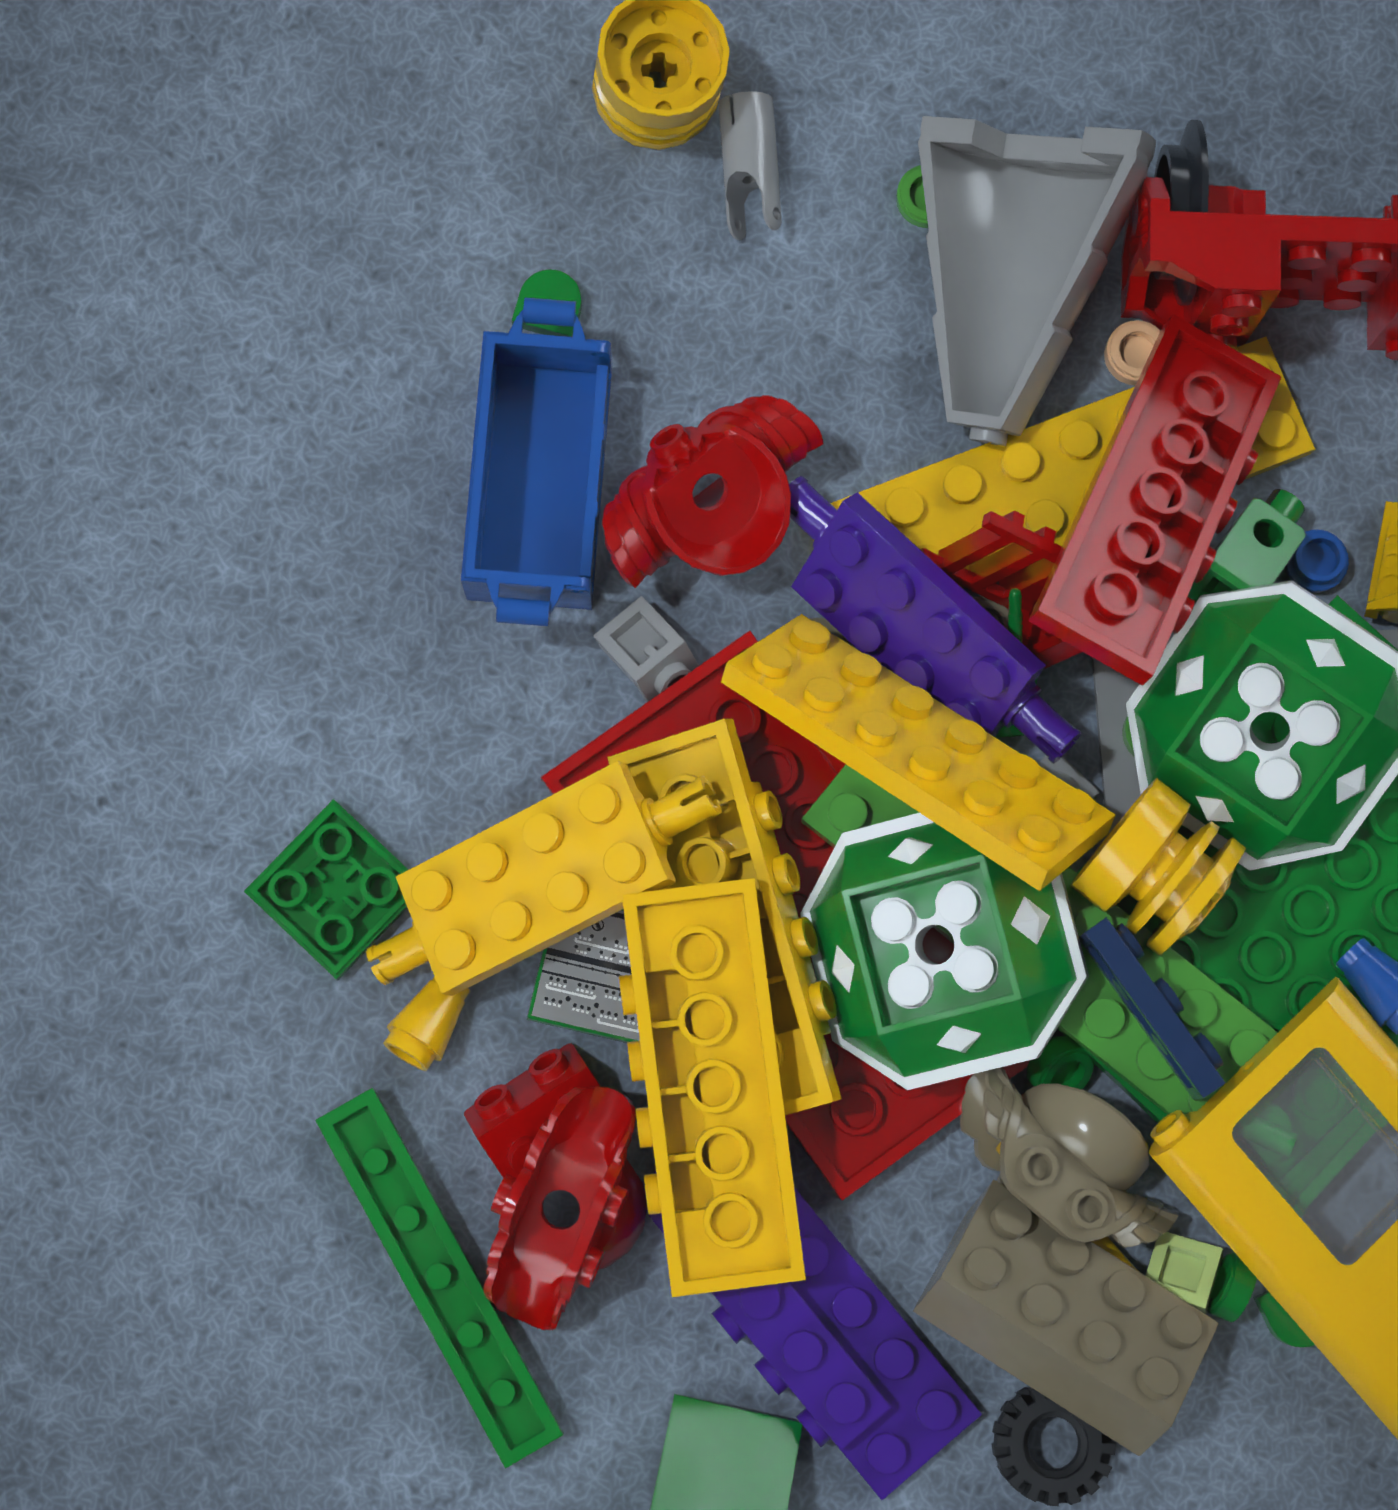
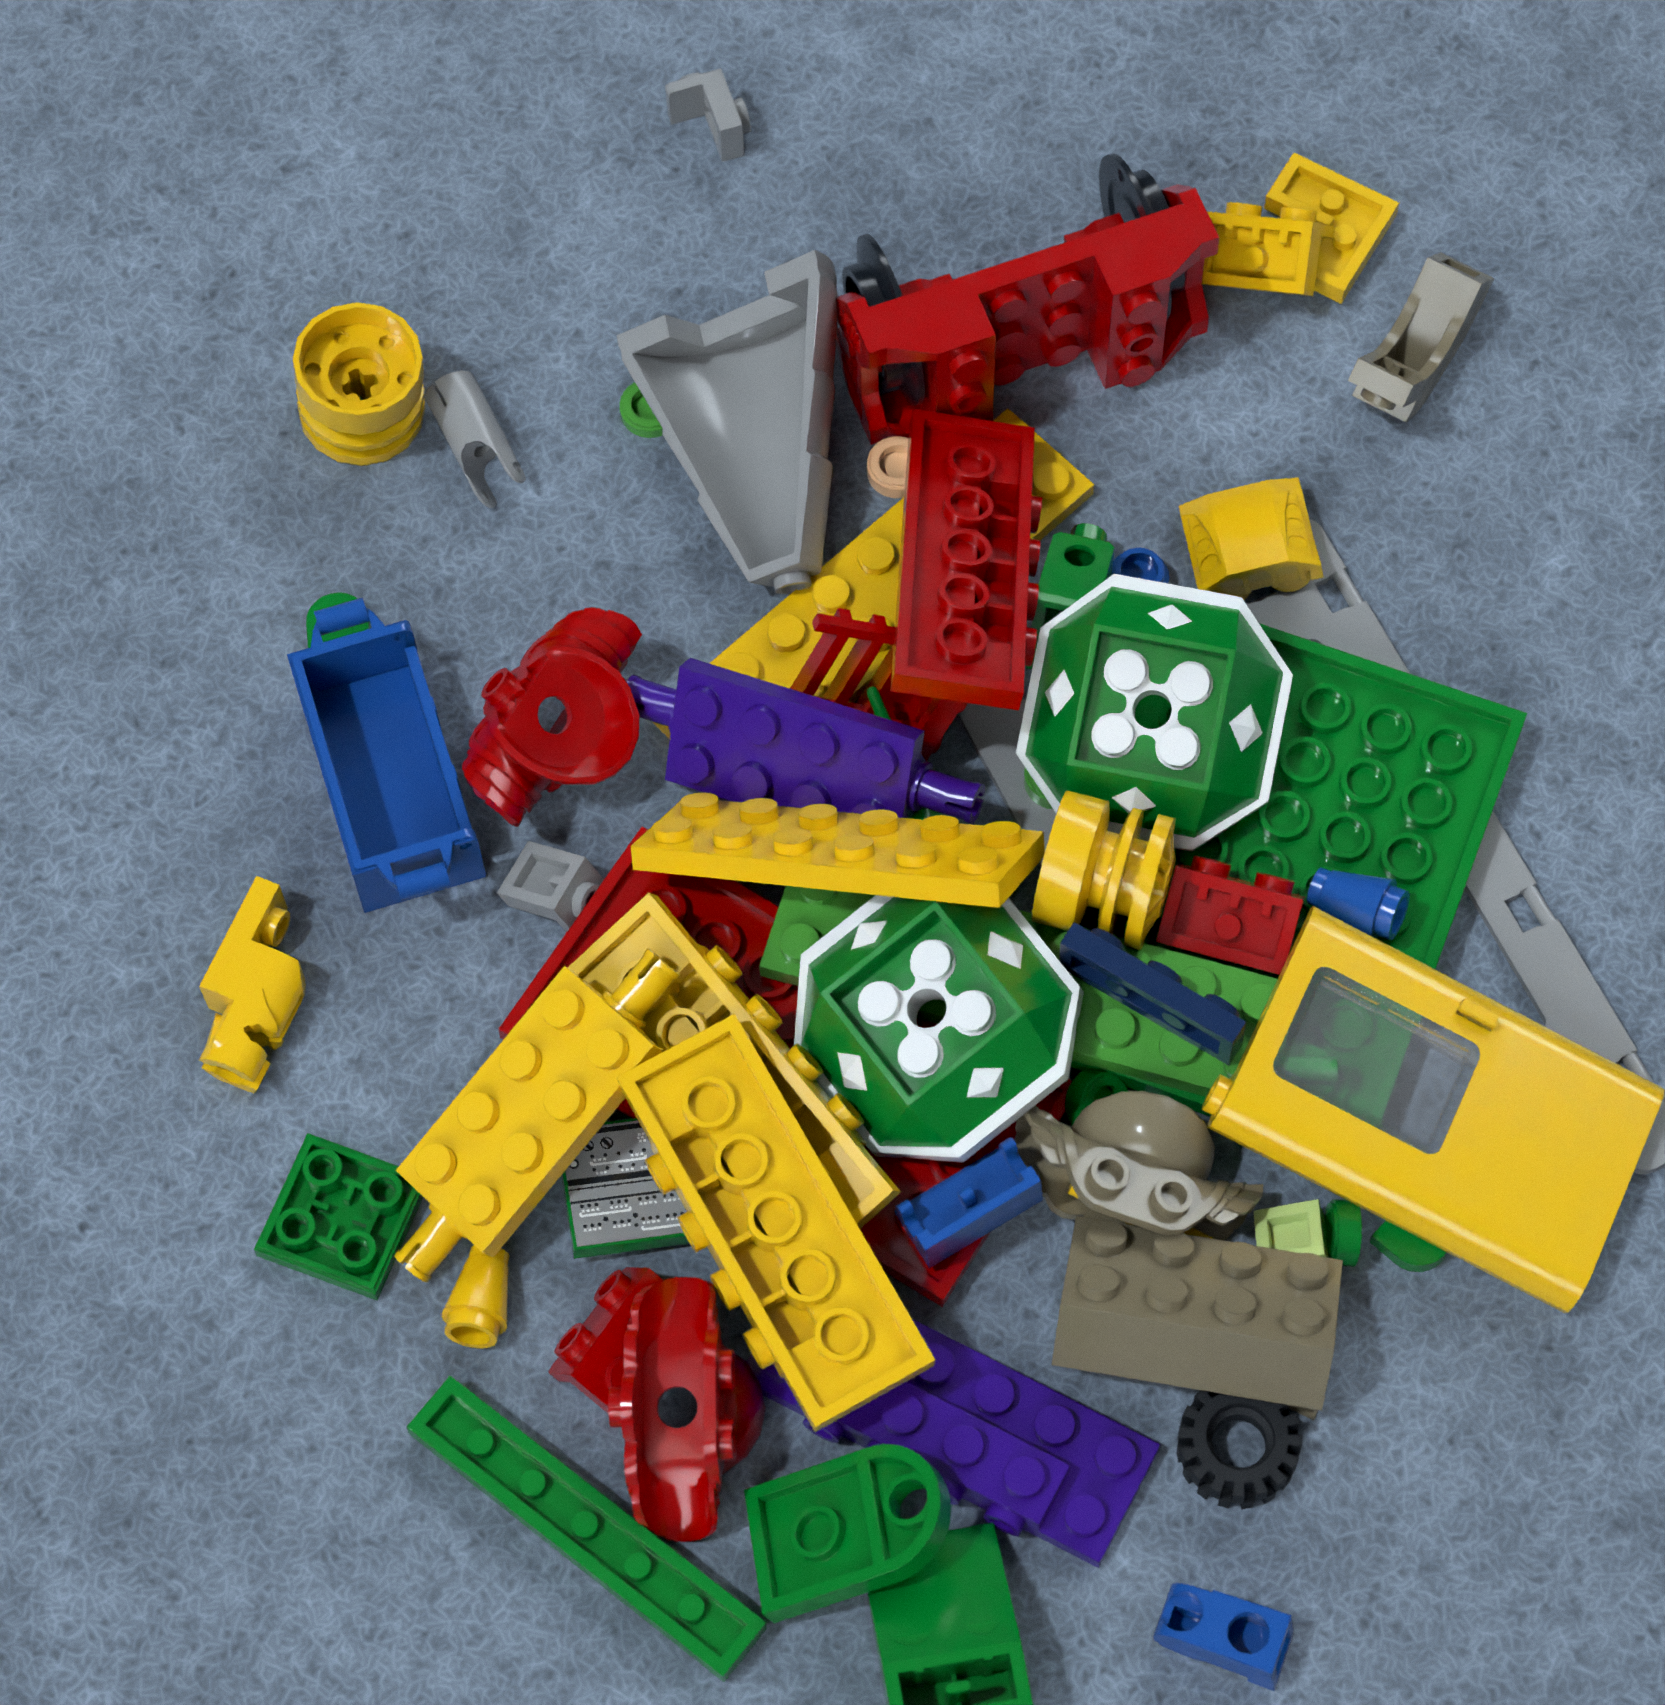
camera: 15 degrees left, 15 degrees down
none -> yellow plate [198,876,306,1093]
none -> green plate [744,1444,951,1624]
none -> blue hinge [894,1137,1043,1269]
none -> red bracket [1156,855,1305,975]

